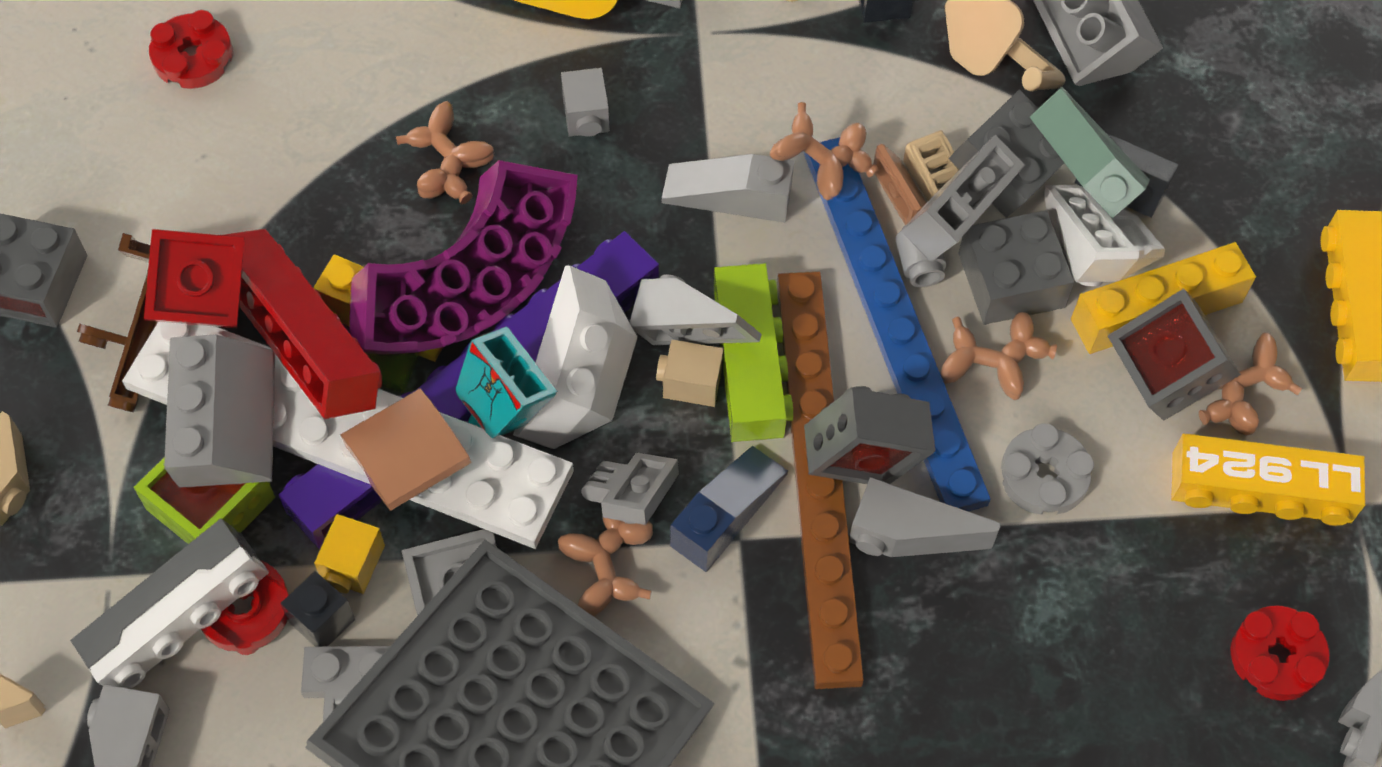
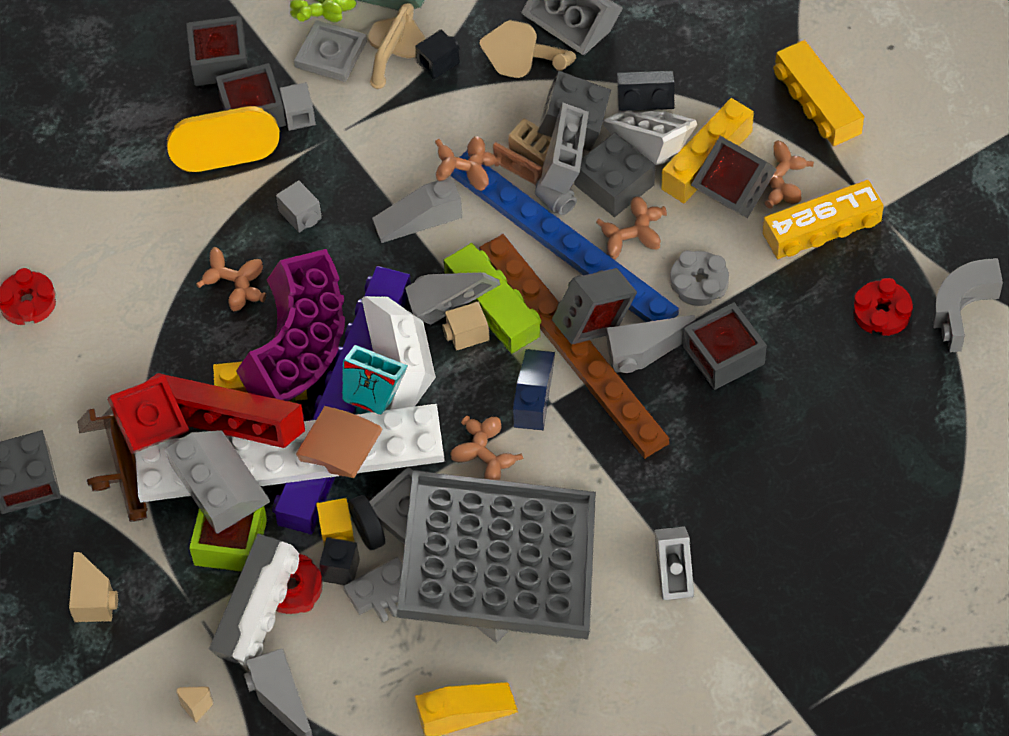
camera: 25 degrees left, 5 degrees down
light grey hinge [581,453,679,525] -> none
sand green slope [1030,87,1150,218] -> none
none -> black tyre [348,495,385,551]
none -> piece [683,302,767,390]

